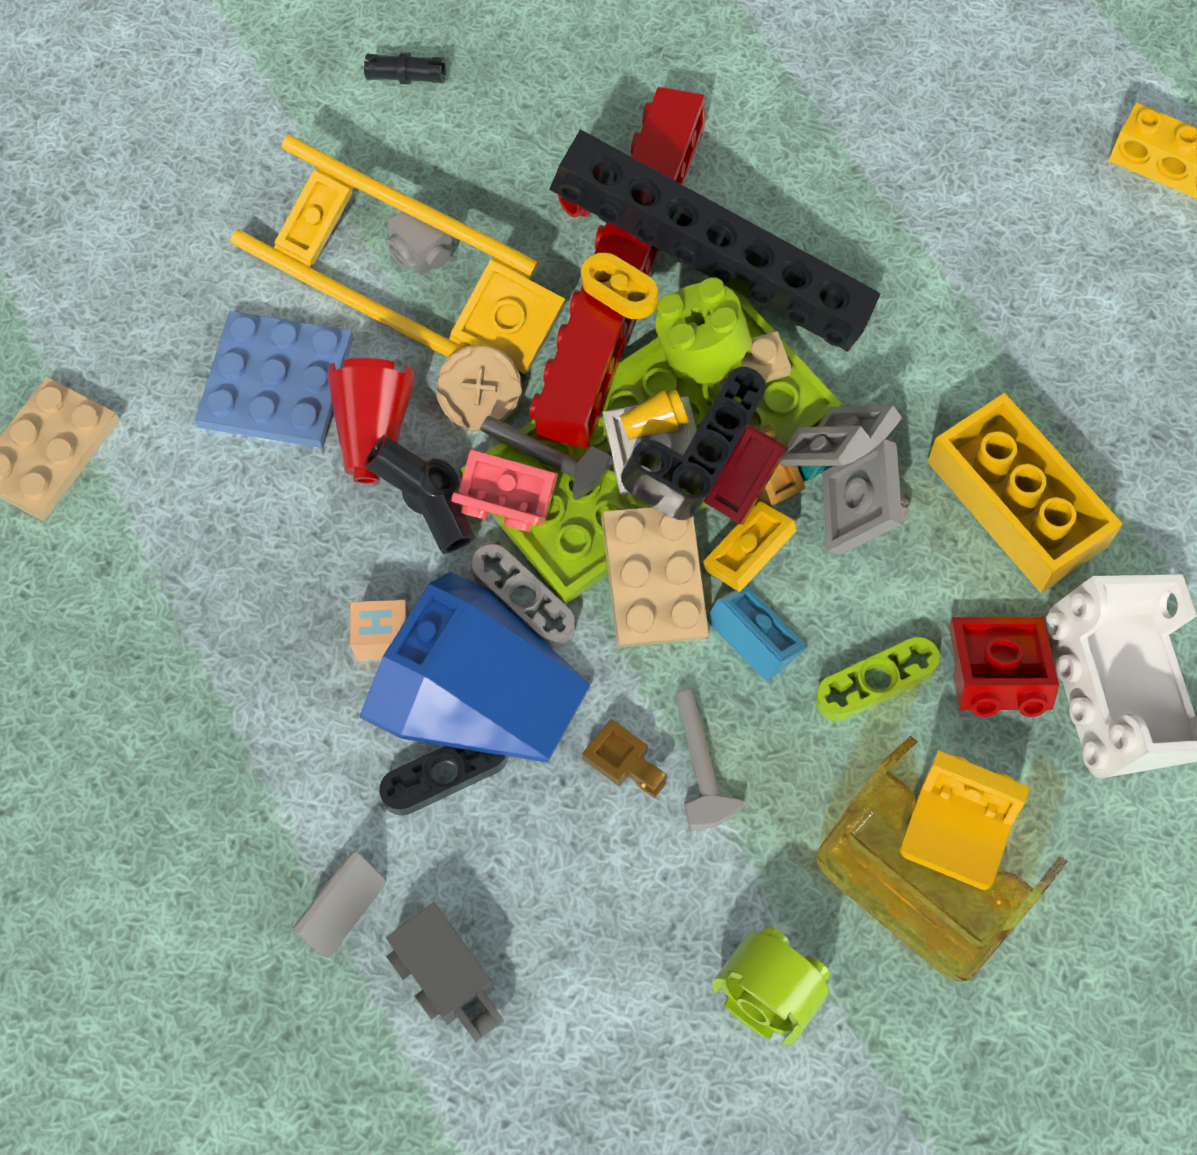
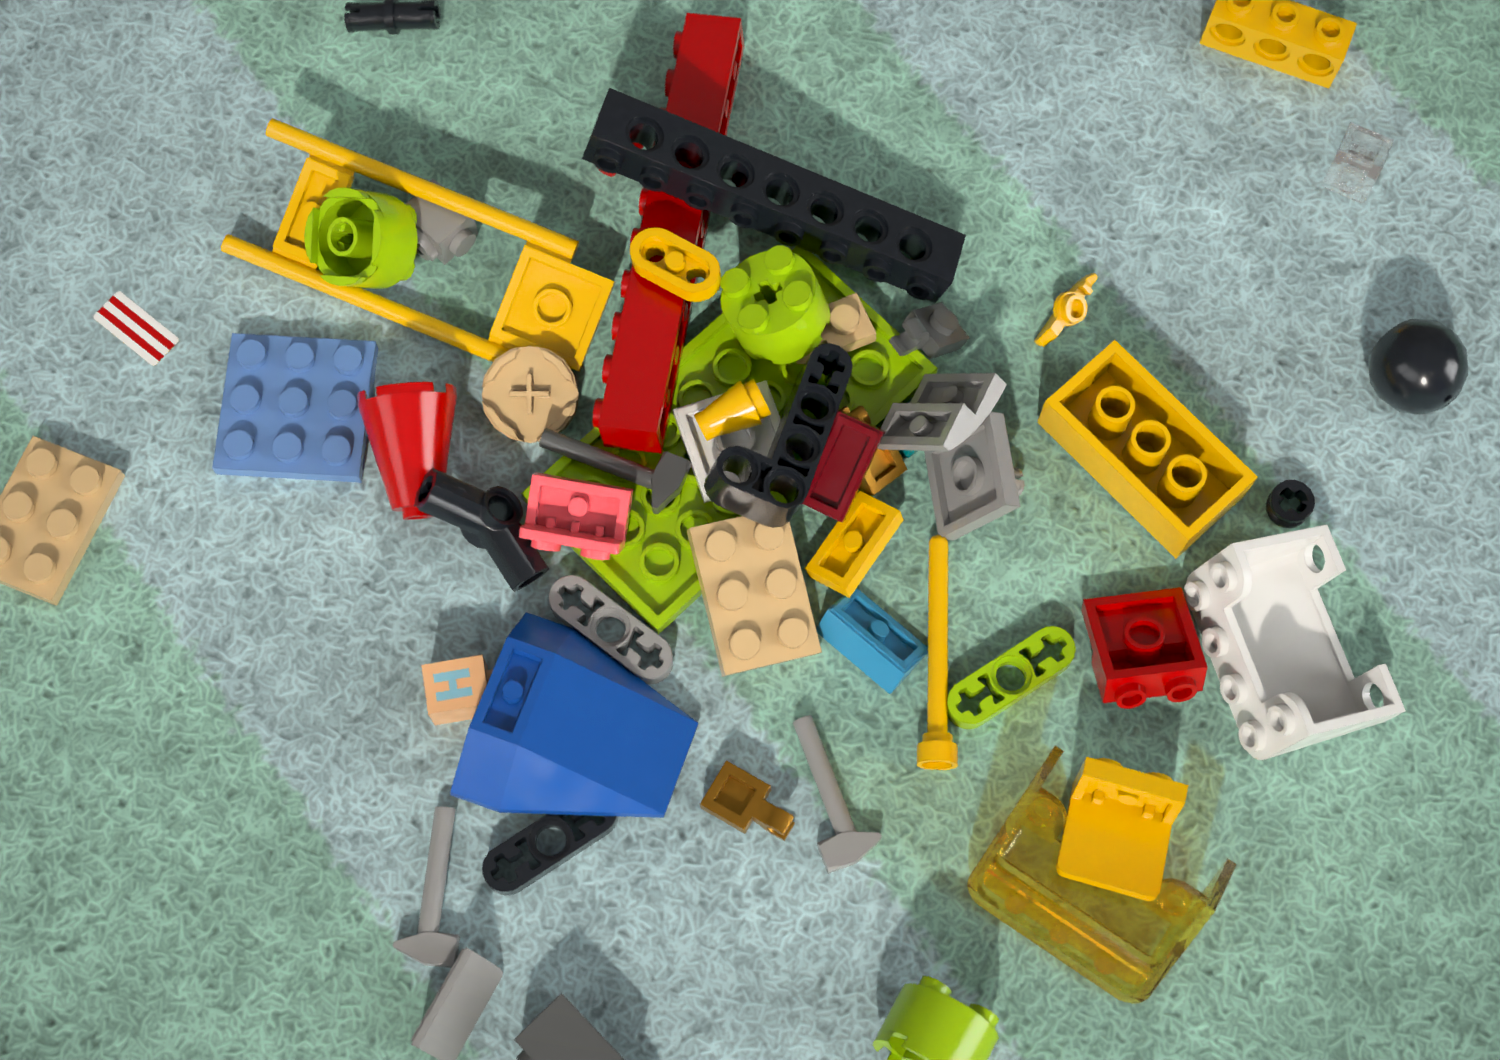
camera: 10 degrees left, 5 degrees up
none -> sticker [93,291,179,366]
none -> lime brick [304,187,418,289]
none -> light grey piece [393,806,460,968]
none -> dark grey plate [889,302,970,359]
none -> yellow piece [917,535,958,770]
none -> yellow piece [1034,273,1098,347]
none -> black bush [1266,480,1315,528]

